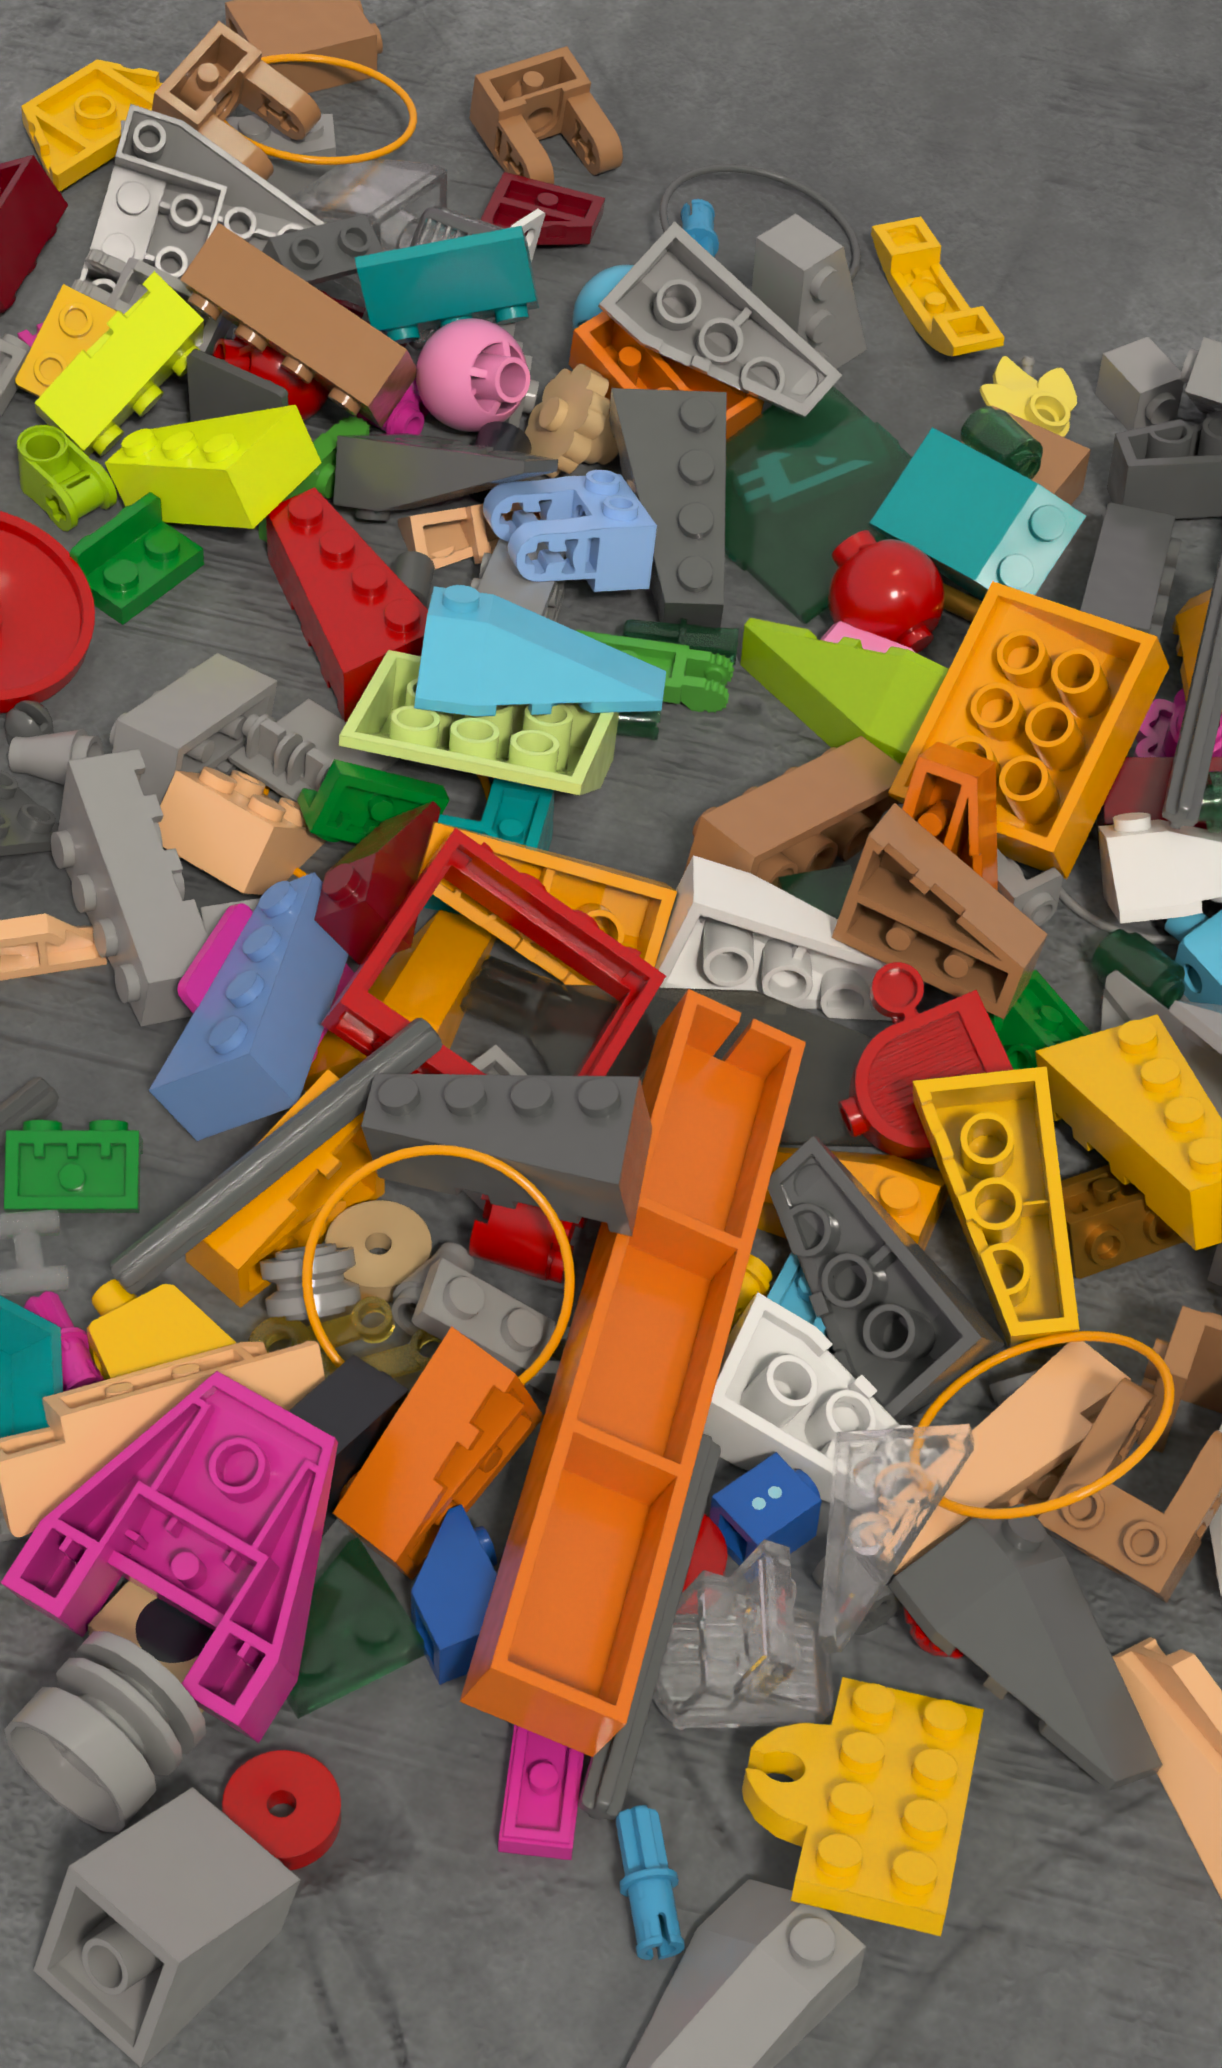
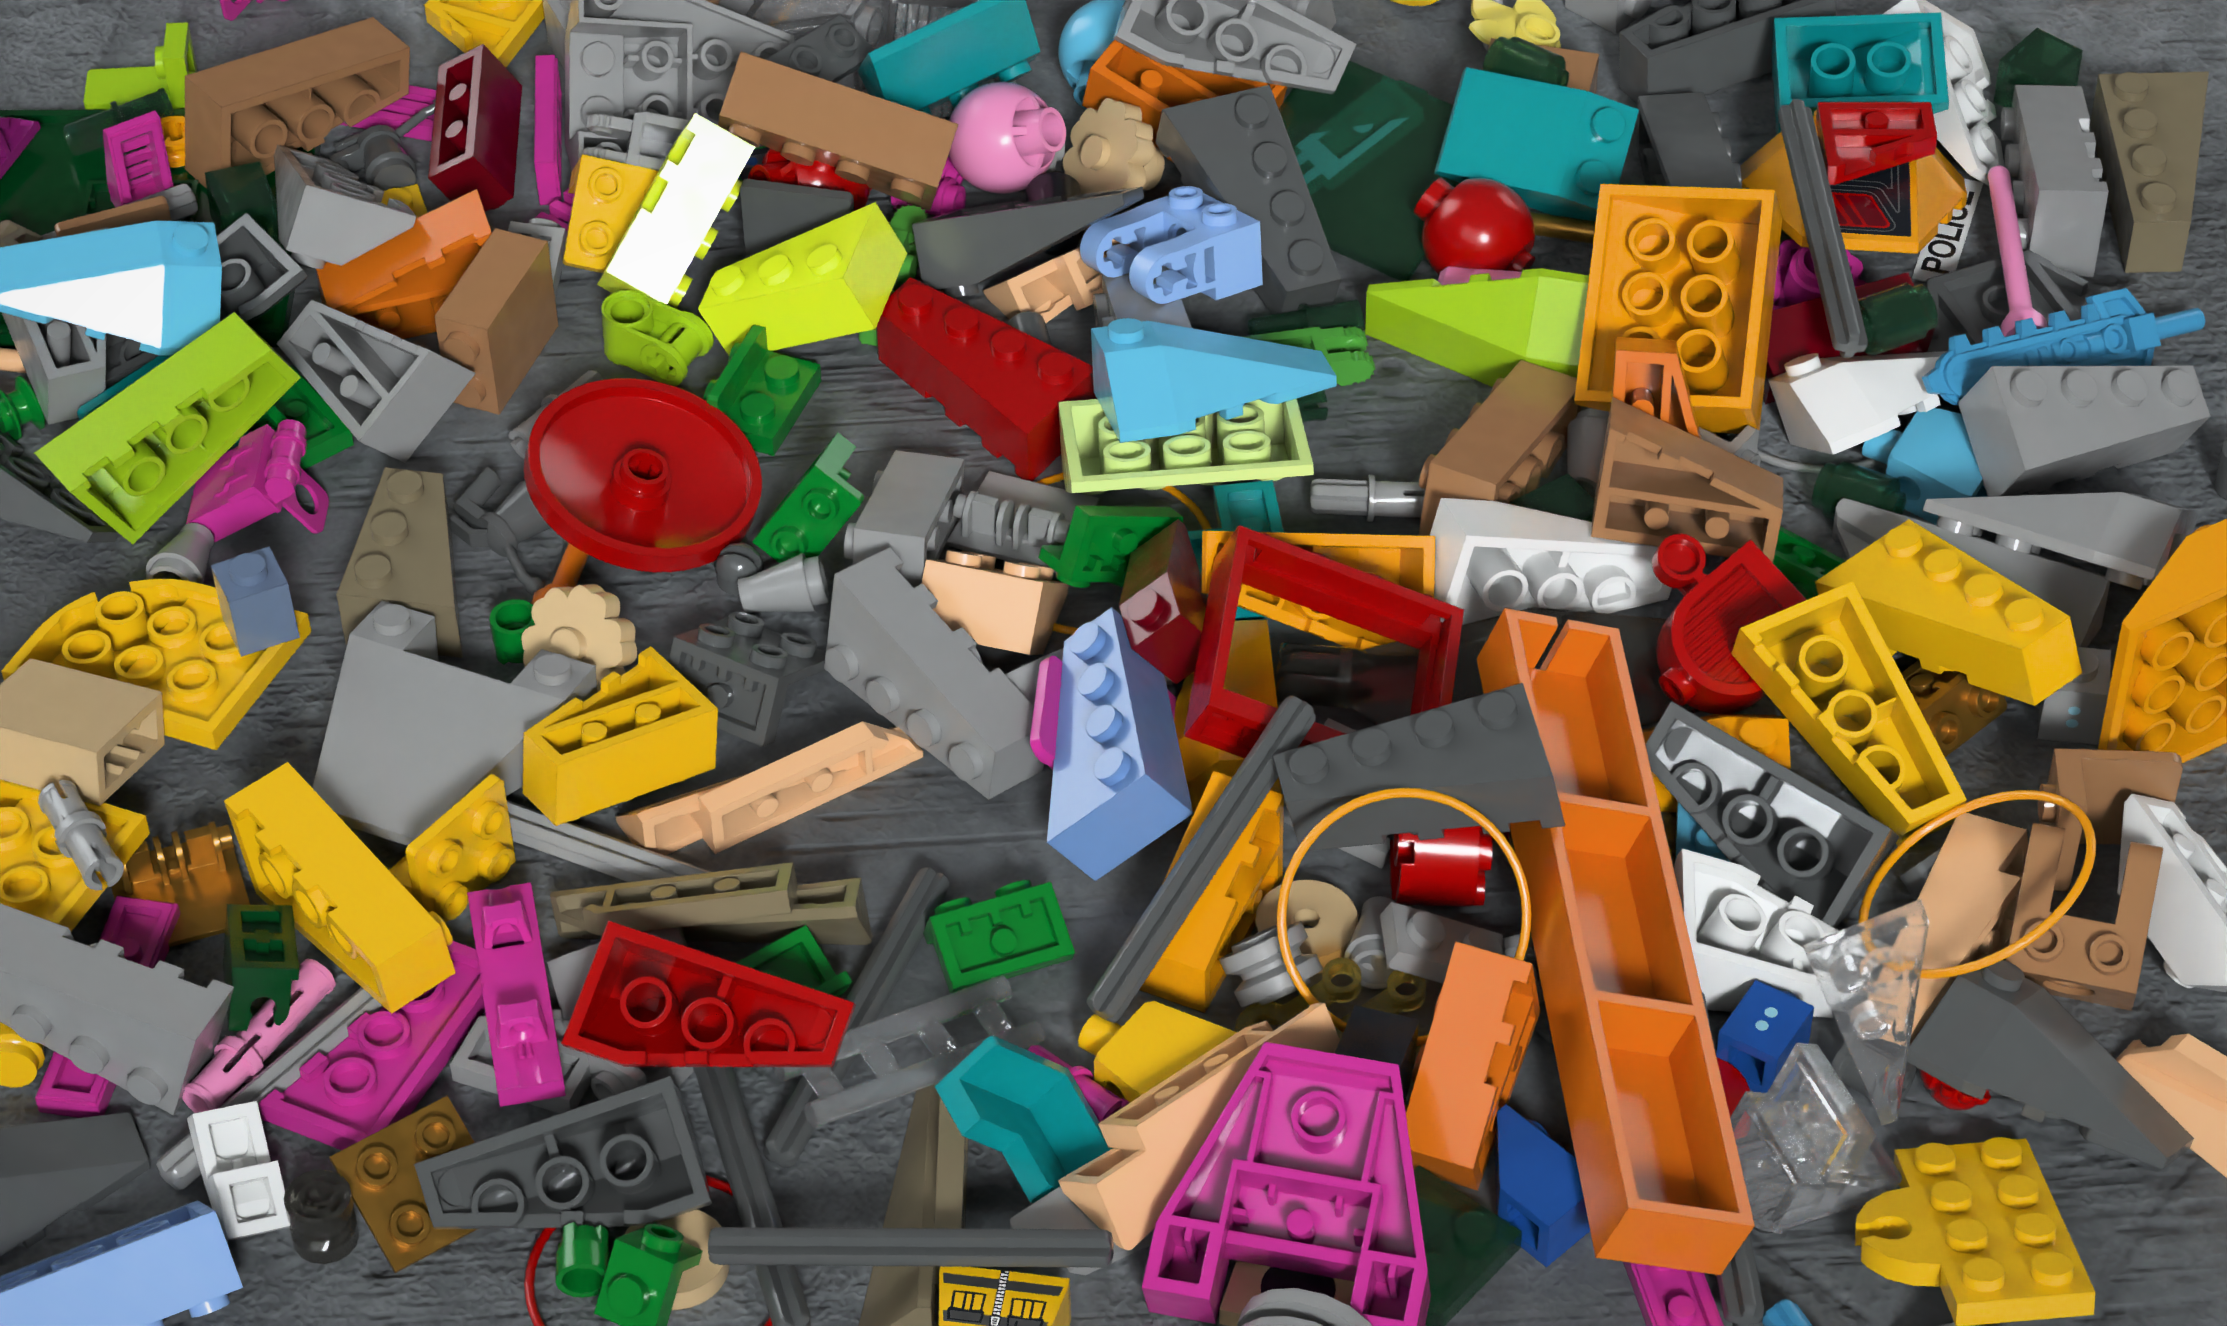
camera: 15 degrees left, 5 degrees down
none -> dark pink tile [534,55,562,205]
none -> green bracket [752,432,864,563]
none -> light grey axle [1309,474,1425,522]

